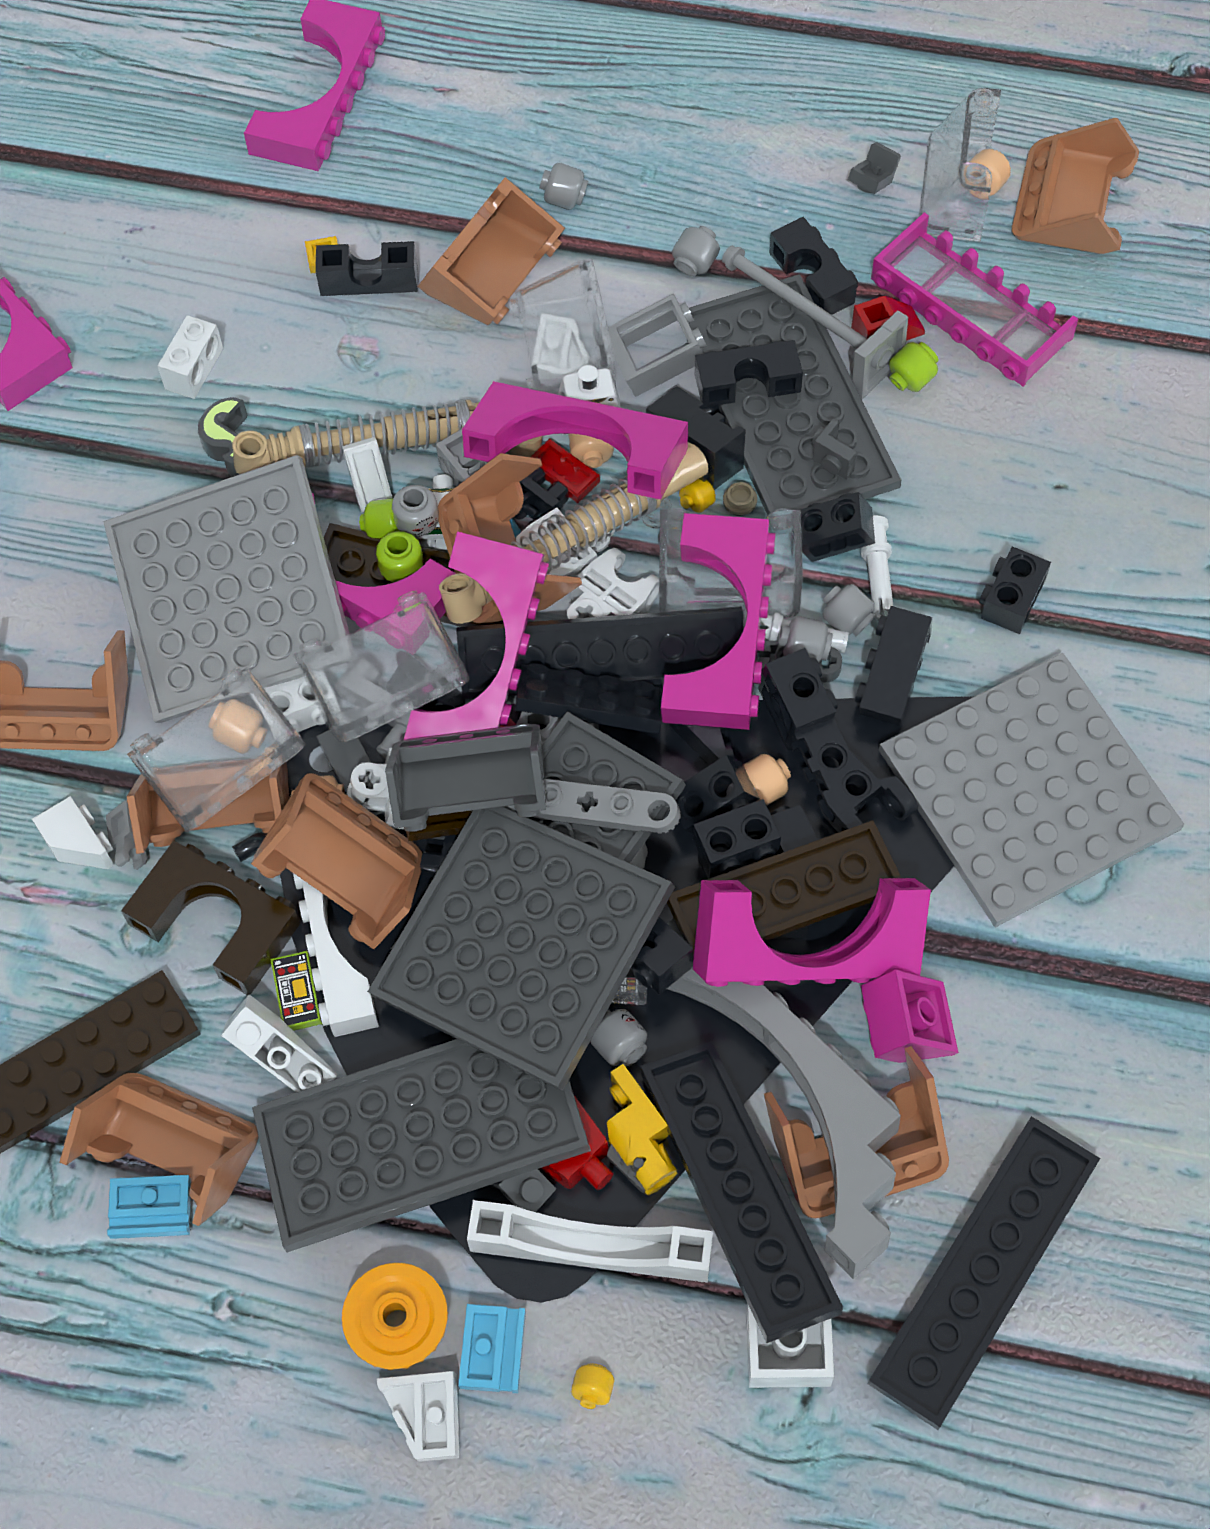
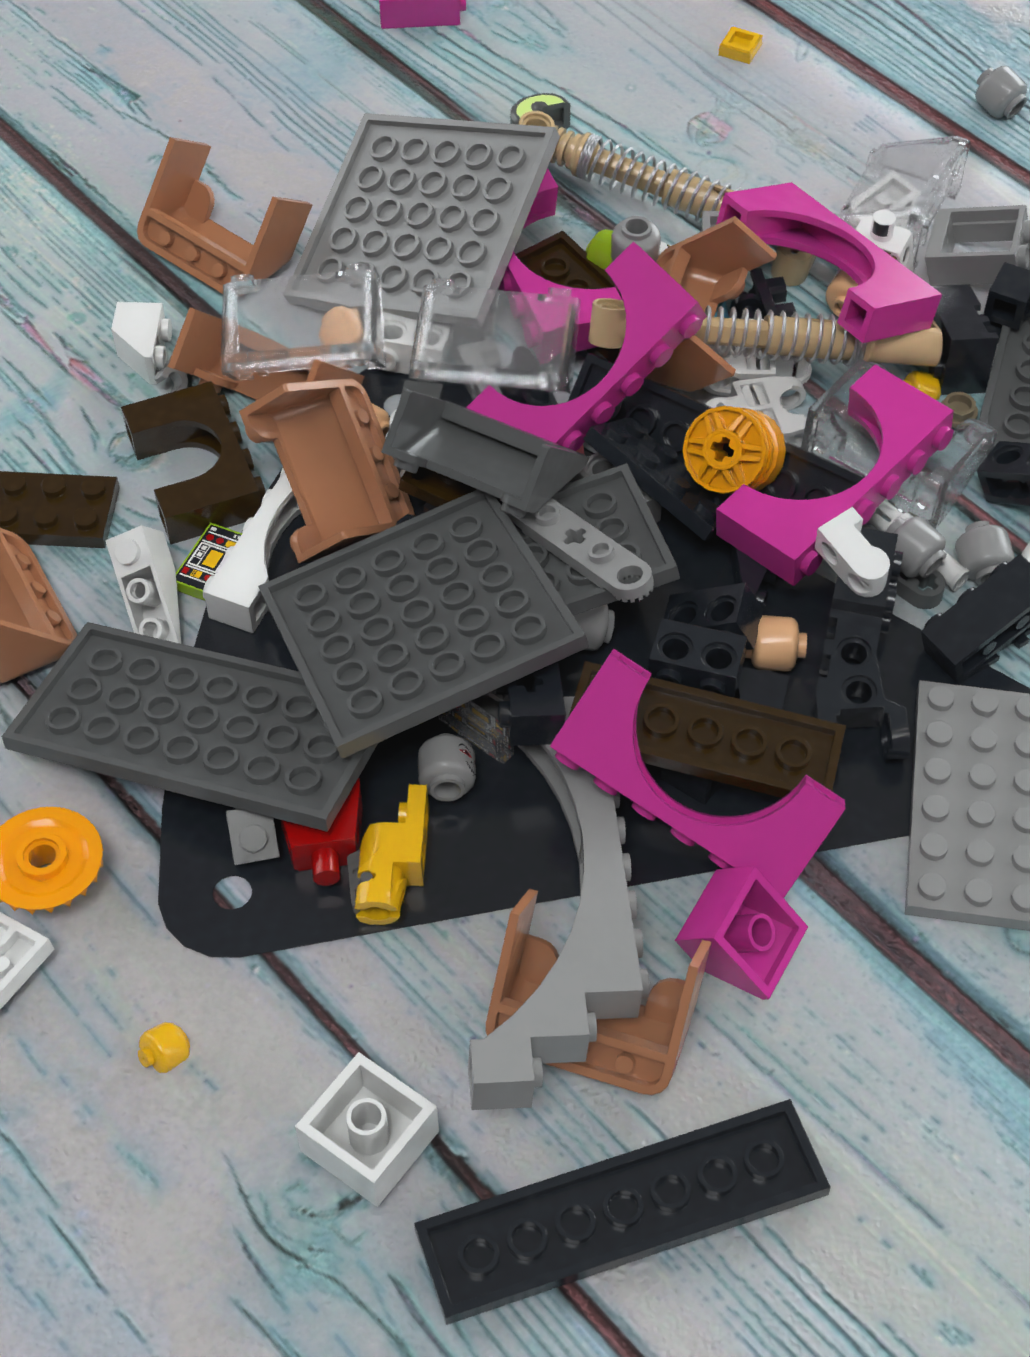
camera: 35 degrees right, 10 degrees down
white brick [157,315,223,399] -> none
black arch [315,241,418,296] -> none
white tile [342,437,392,513] -> none
lime head [376,531,423,583] -> none
nougat windscreen [417,177,565,325] -> none
medium azure plate [458,1304,526,1393] -> none
white arch [467,1200,713,1283] -> none
red plate [530,438,600,503] -> none
black plate [641,1041,843,1343] -> none
none -> light orange wheel [683,405,786,494]
none -> white leg [815,507,890,597]

